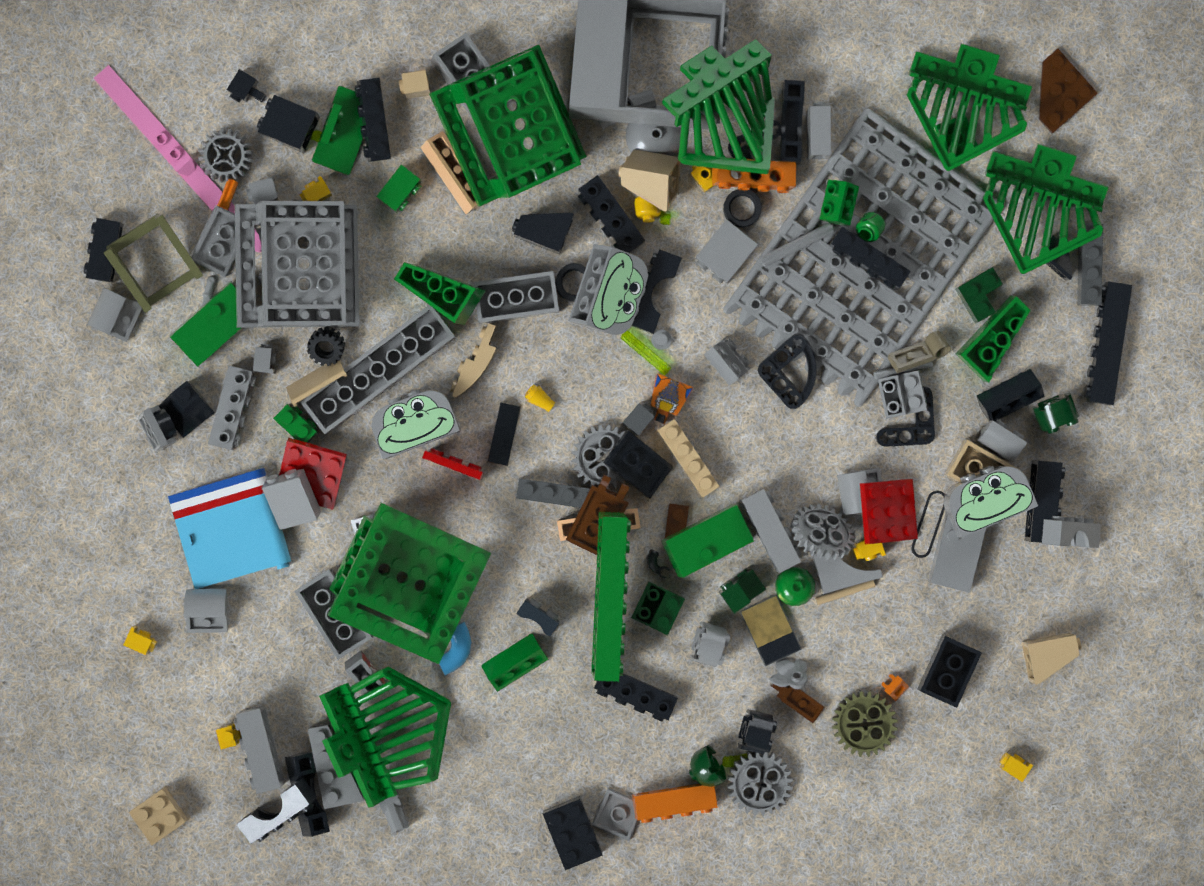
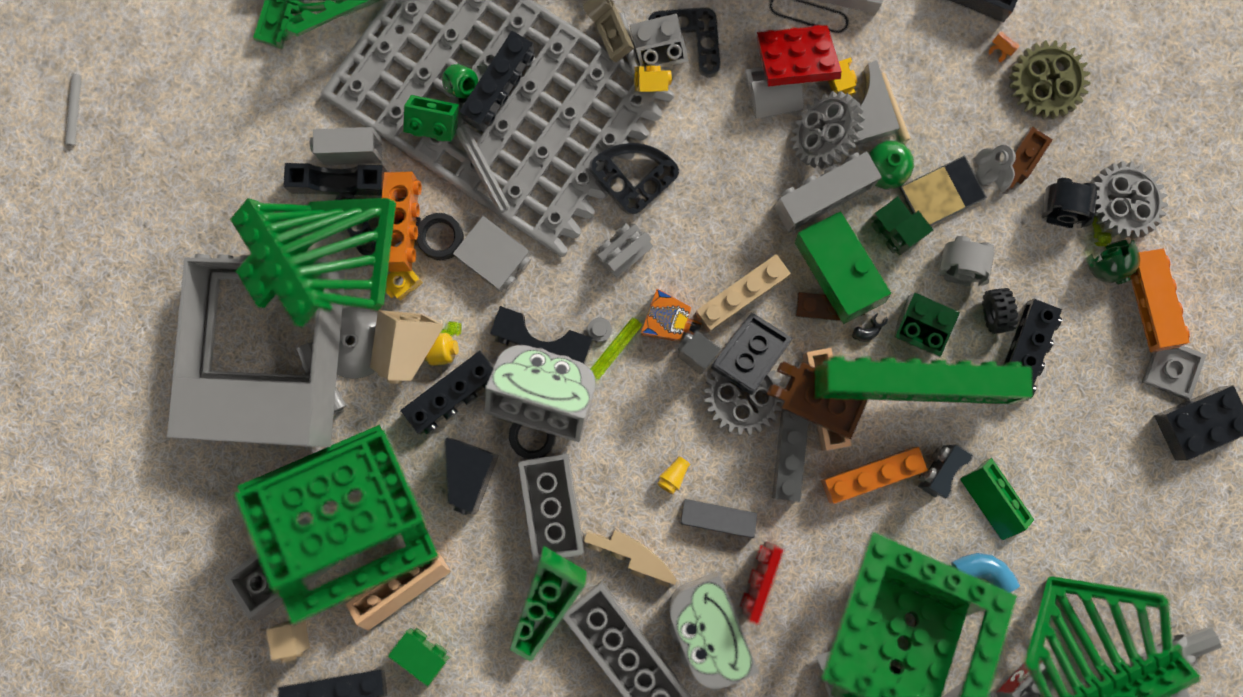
camera: 85 degrees left, 5 degrees down
none -> yellow brick [634,66,672,92]
none -> orange brick [821,447,928,504]
none -> black tyre [982,288,1018,334]

